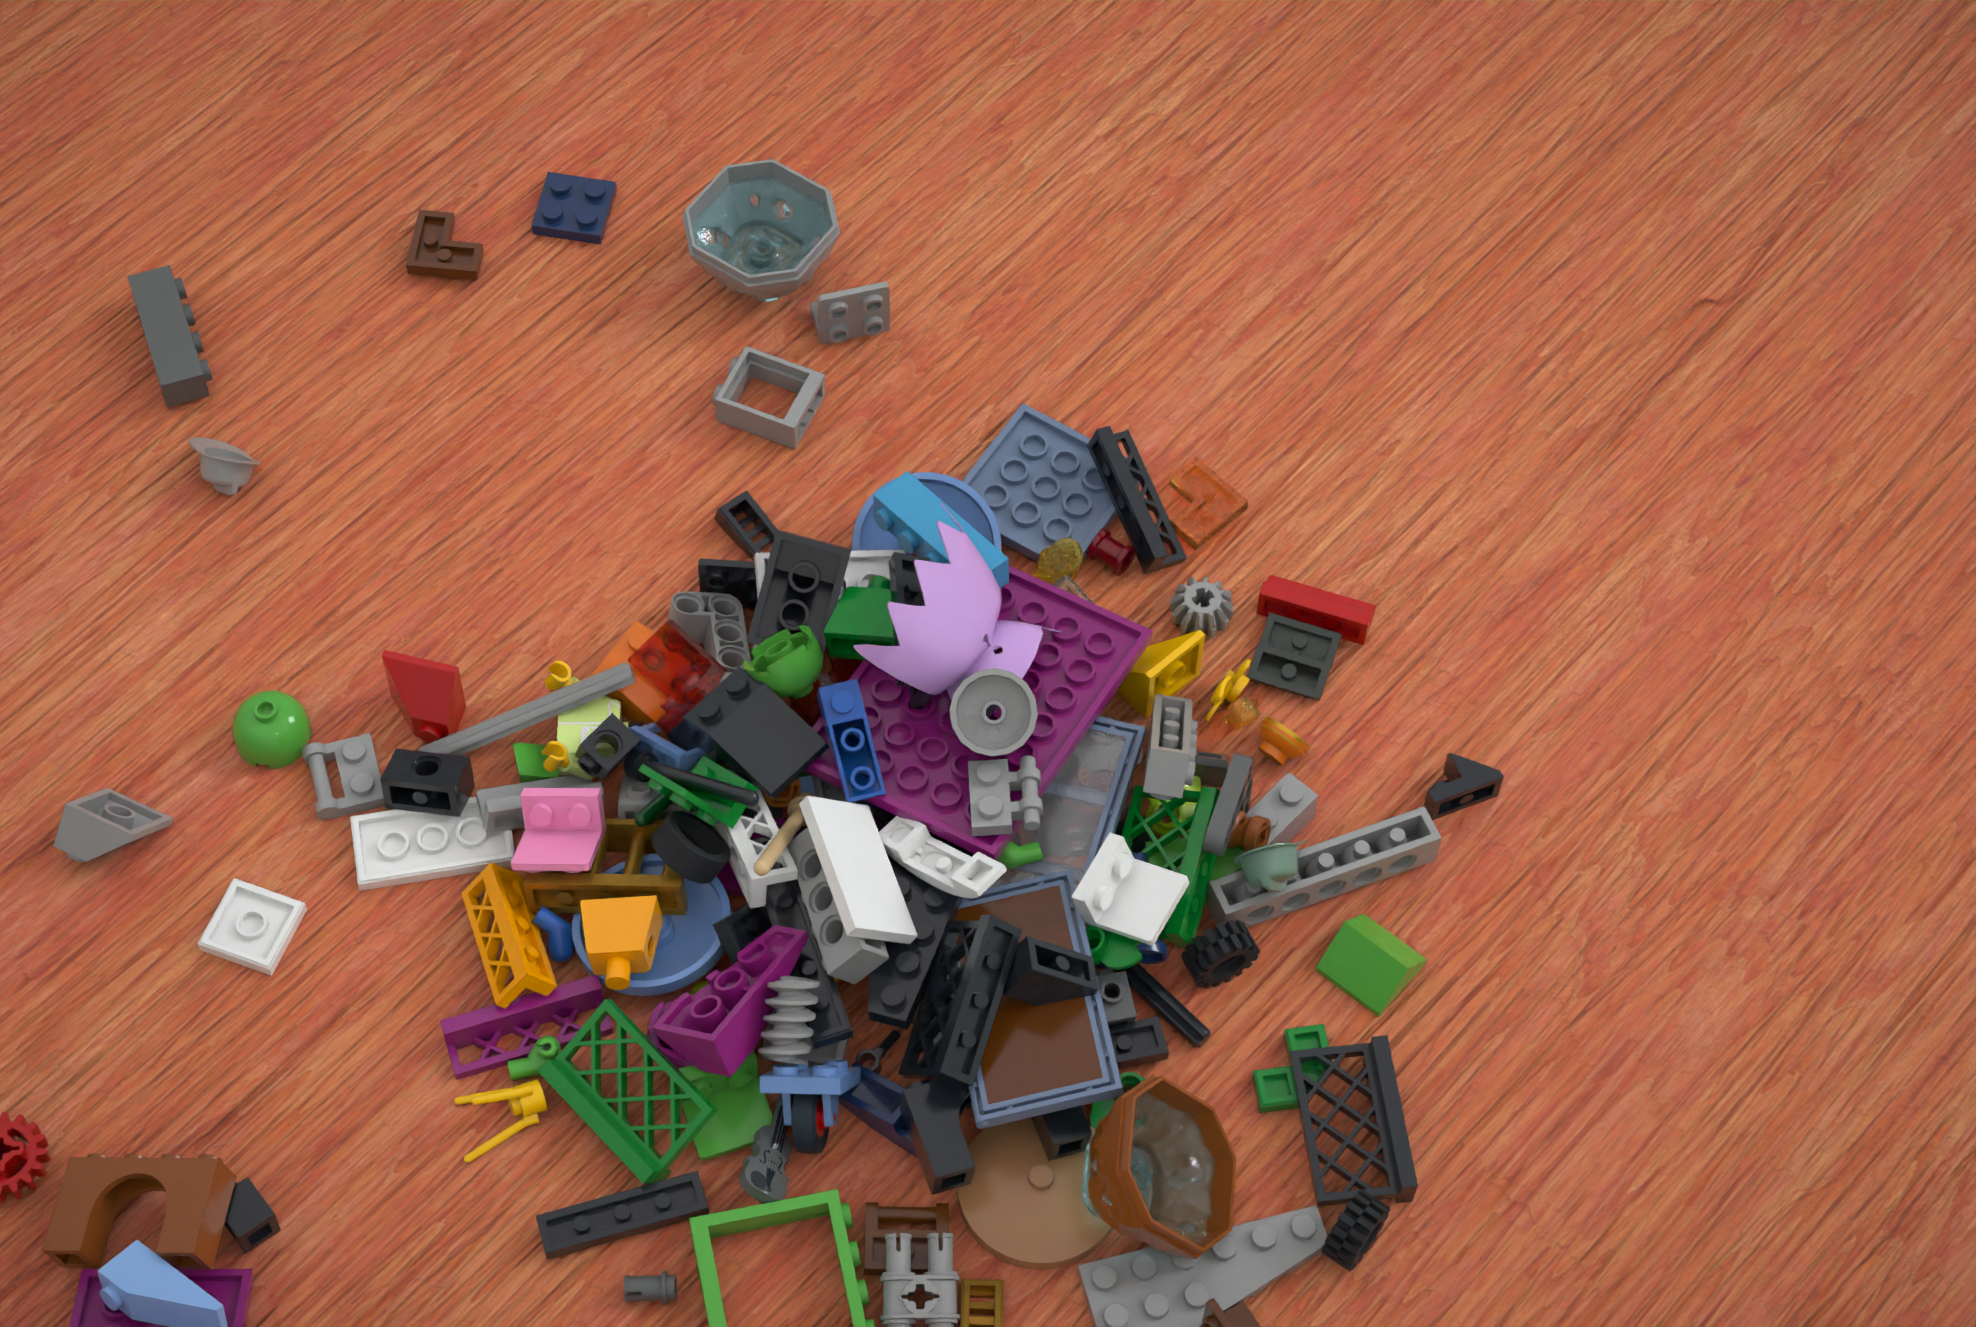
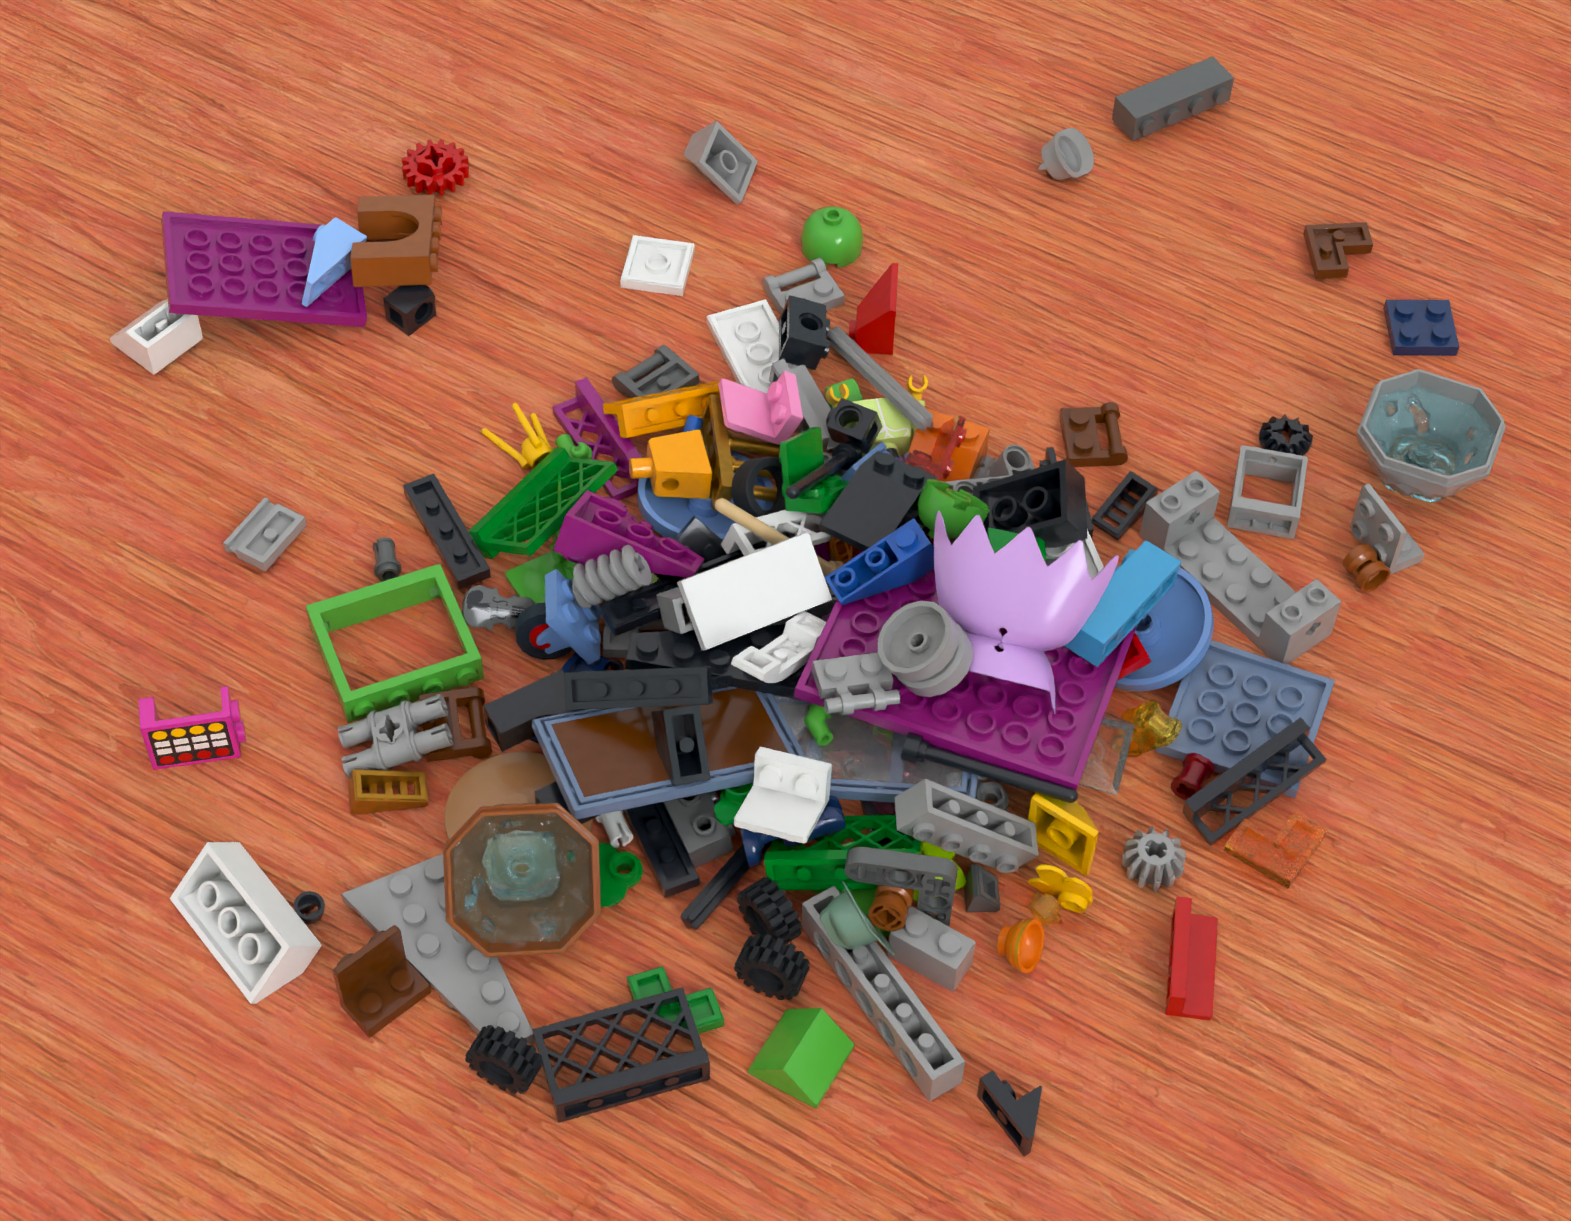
camera: 80 degrees right, 5 degrees down
pearl dark grey slope [1247,612,1342,701] -> none
none -> dark grey plate [611,345,699,398]
none -> black tyre [734,934,810,1000]
none -> black piece [901,732,1078,803]
none -> reddish brown plate [1059,402,1128,467]
none -> light grey plate [1139,470,1341,664]
none -> black gear [1259,414,1313,456]
none -> dark orange wheel [1342,544,1391,592]

